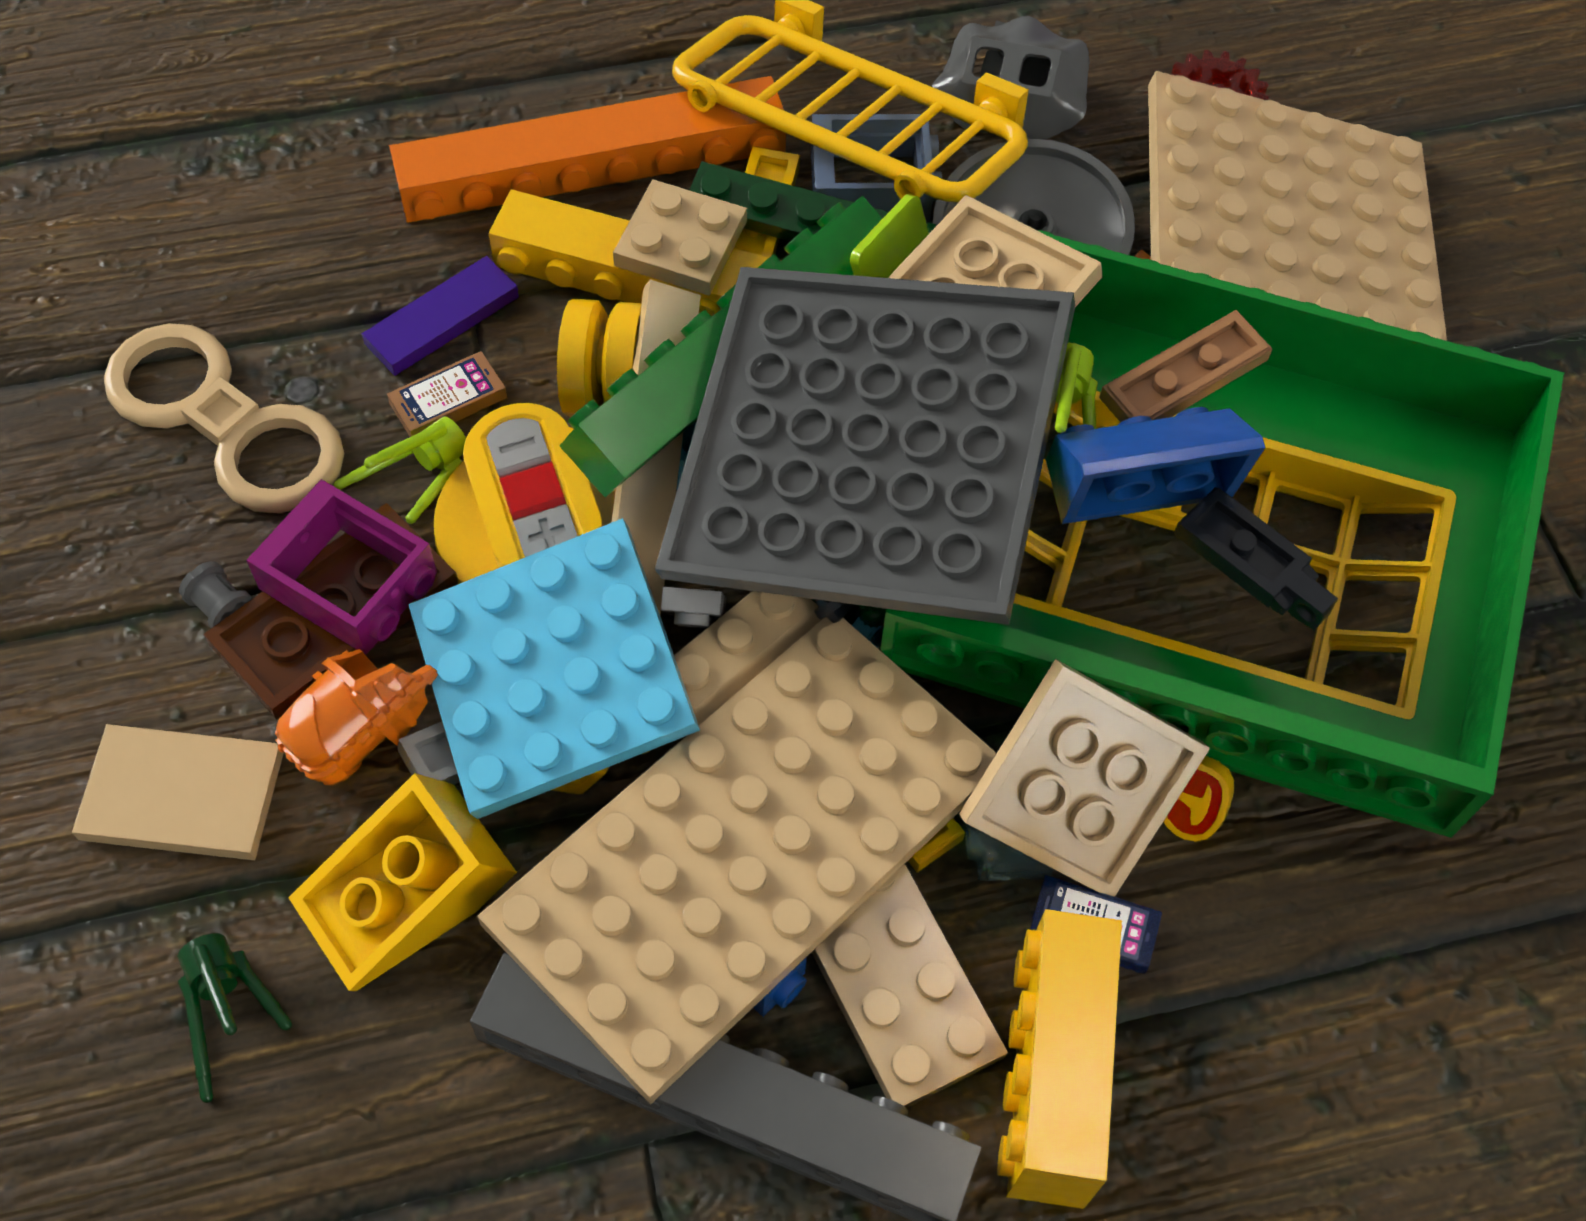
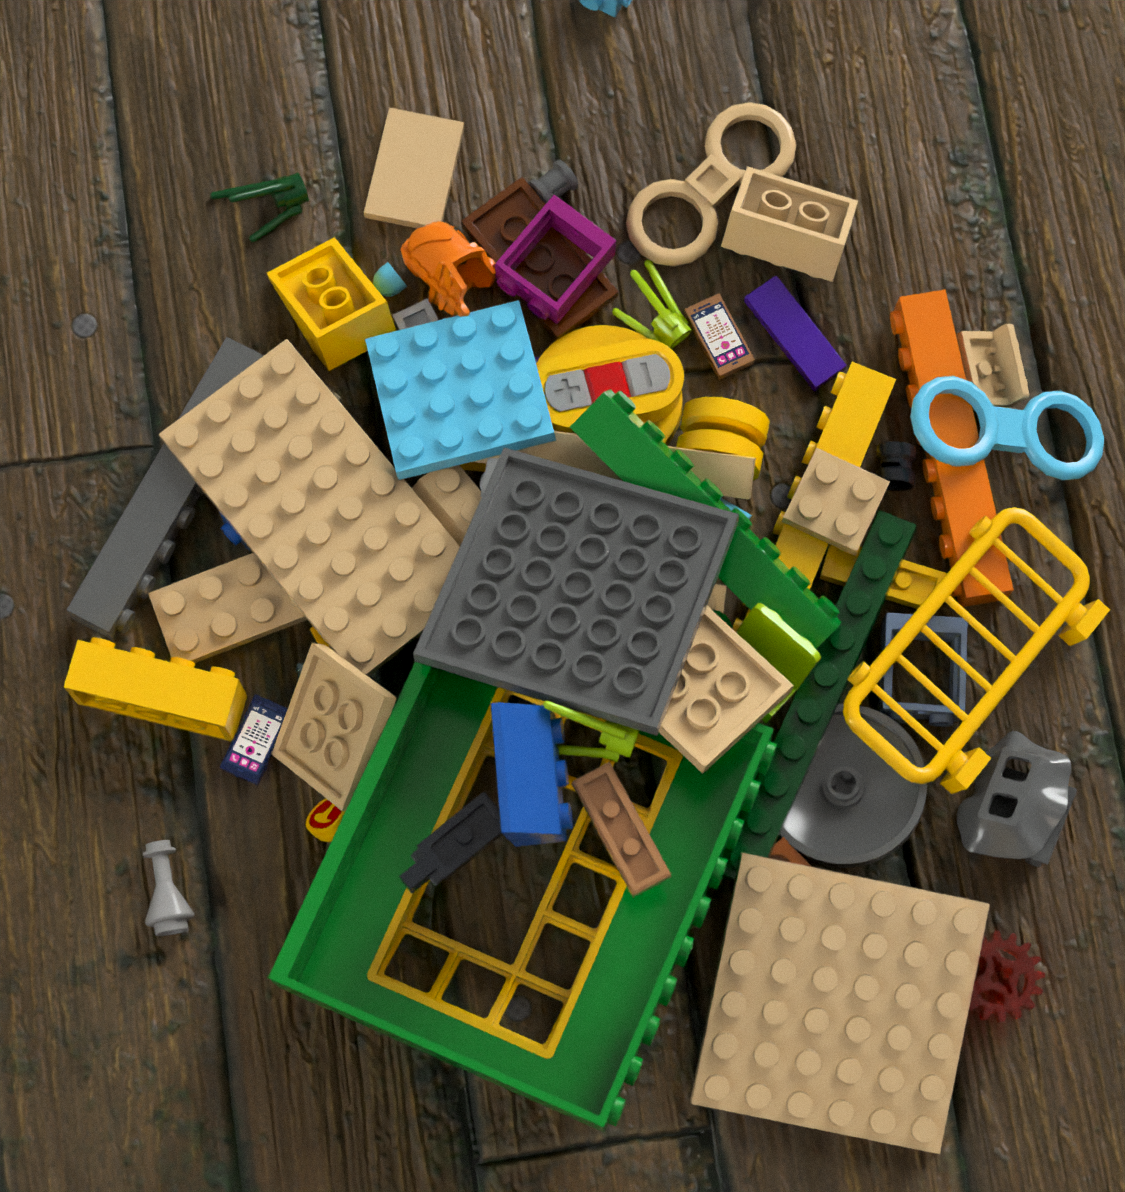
camera: 95 degrees right, 15 degrees up
none -> light grey piece [143,840,195,936]
none -> hinge [373,262,407,297]
none -> tan slope [721,166,858,282]
none -> black wheel [875,441,917,491]
none -> medium azure bar [910,376,1104,480]
none -> tan bracket [956,324,1029,411]

